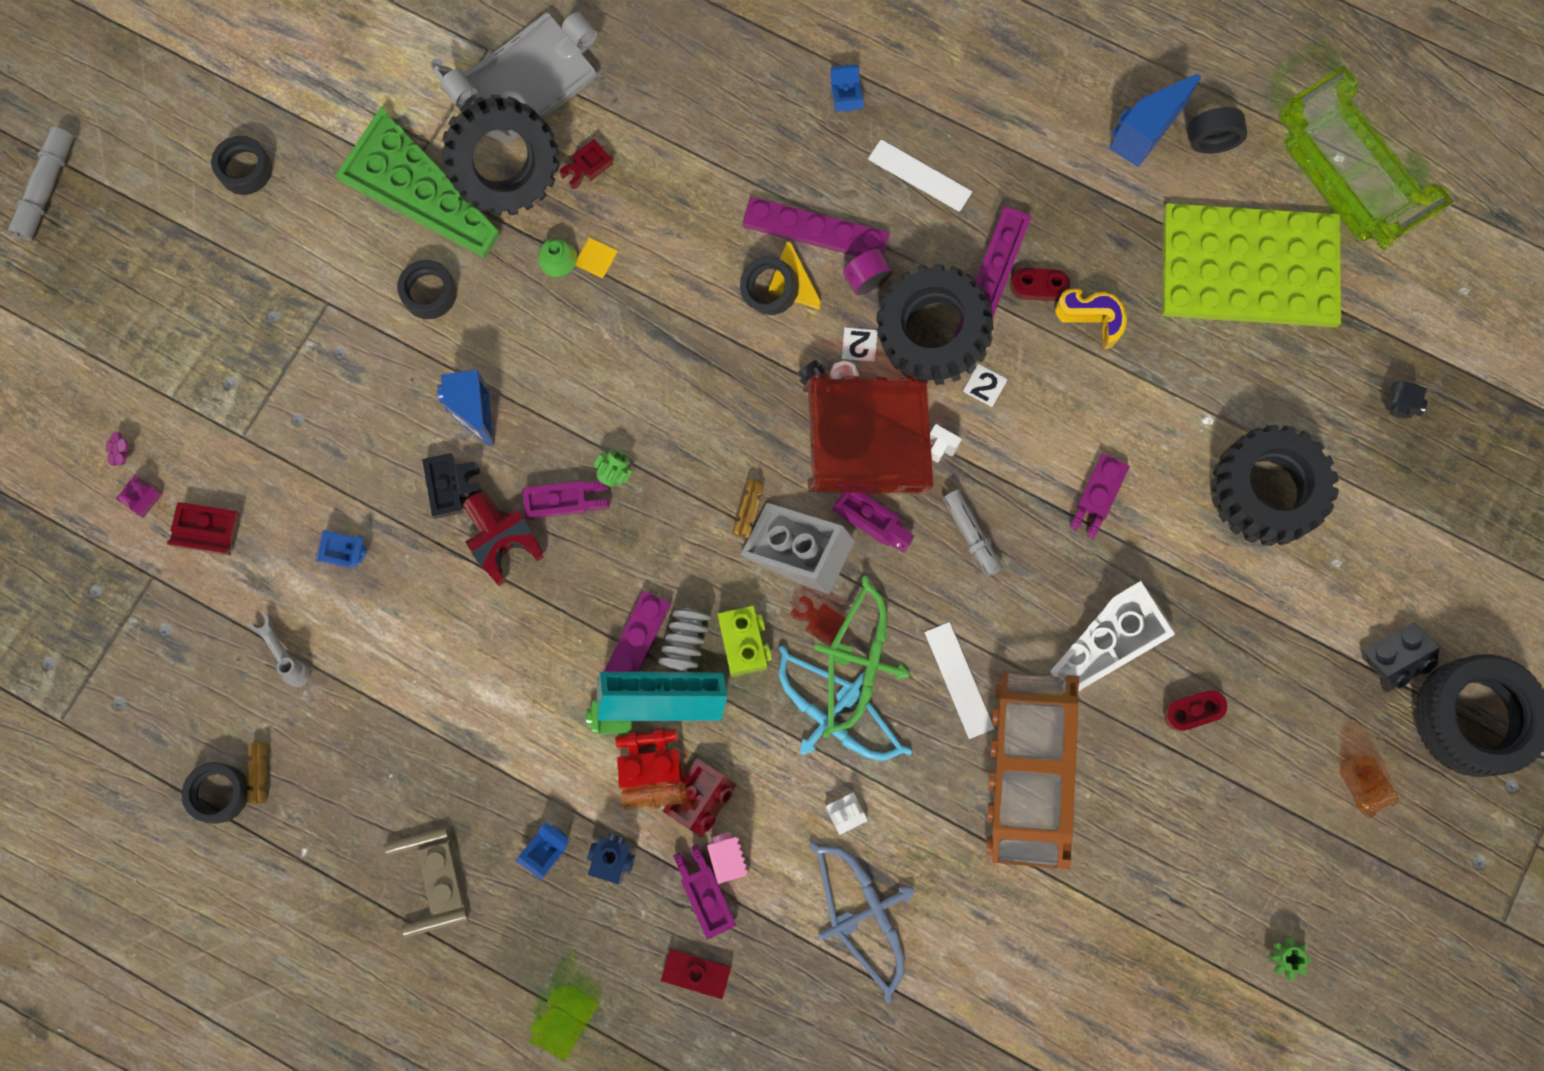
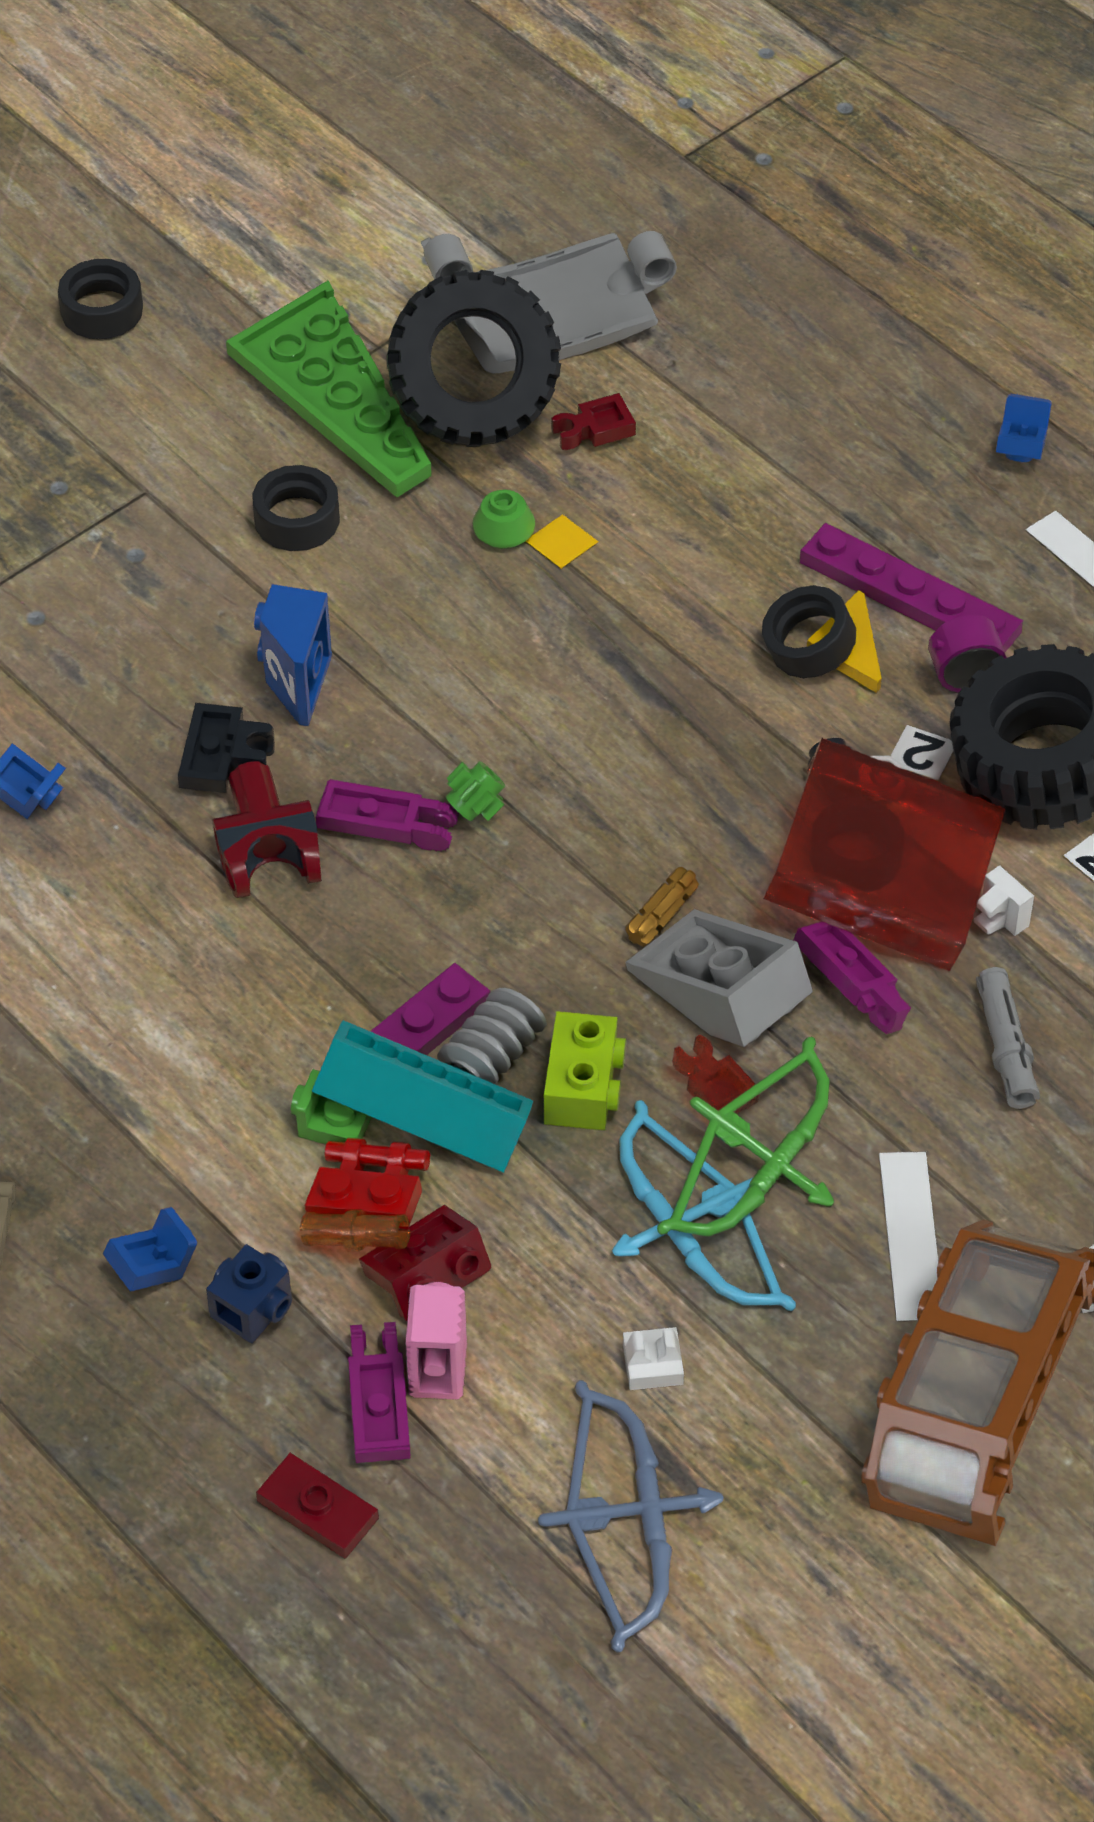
camera: 20 degrees right, 25 degrees down
clear neon green bracket [529,982,600,1062] -> none

